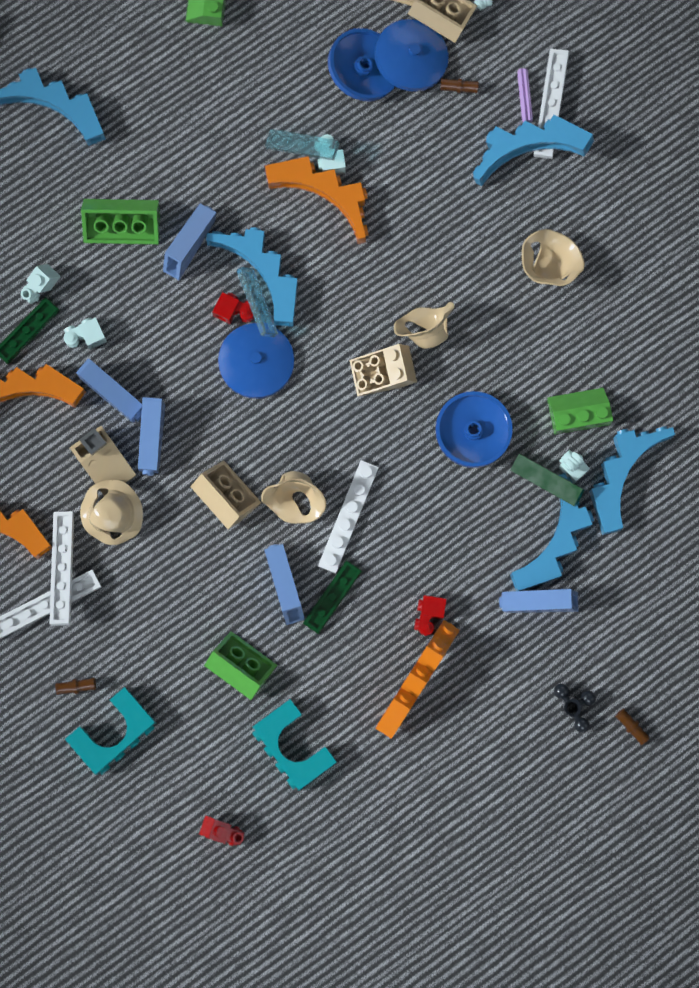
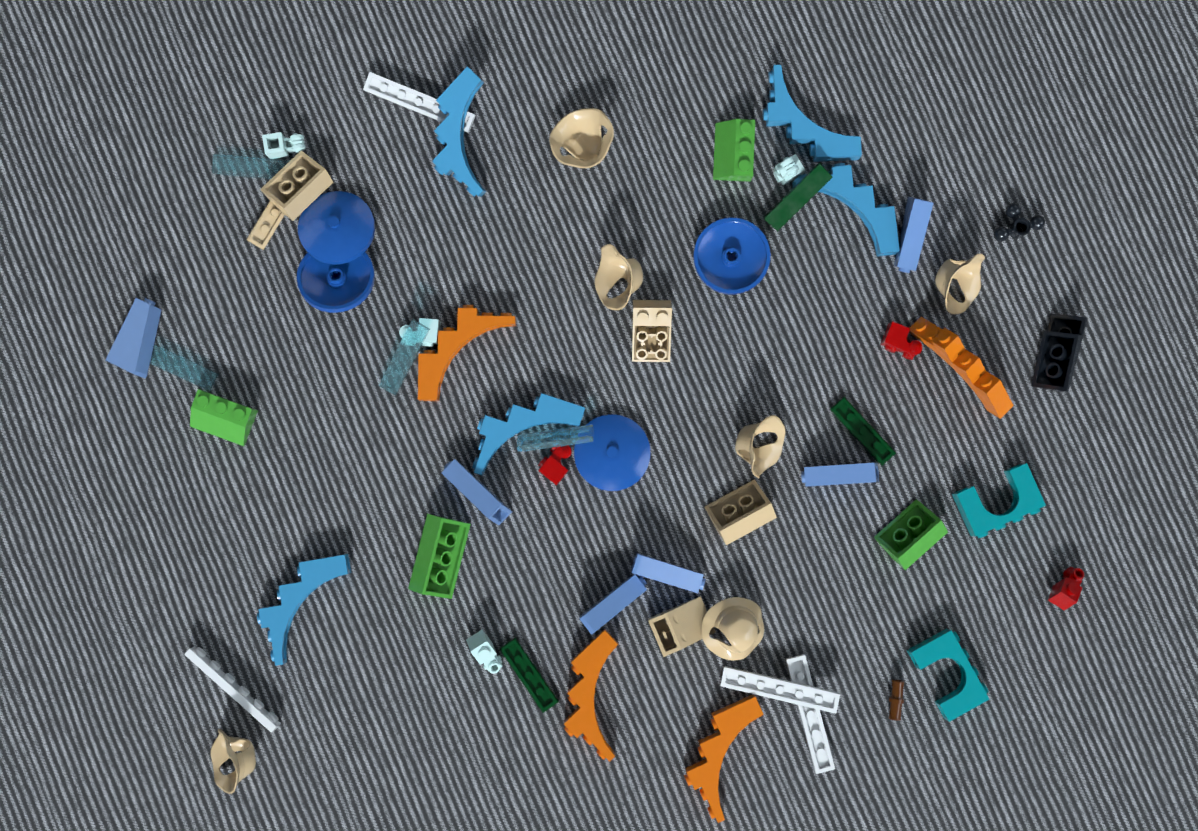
camera: 80 degrees left, 5 degrees up
light aqua brick [64,318,107,349] -> none
dark grey plate [79,428,107,456] -> none
white plate [318,460,379,574] -> none
reddish brown pin [441,78,479,94] -> none
lavender axle [518,68,533,123] -> none
reddish brown pin [615,708,650,745] -> none
none -> tan piece [935,254,985,314]
none -> black slope [1031,313,1088,392]

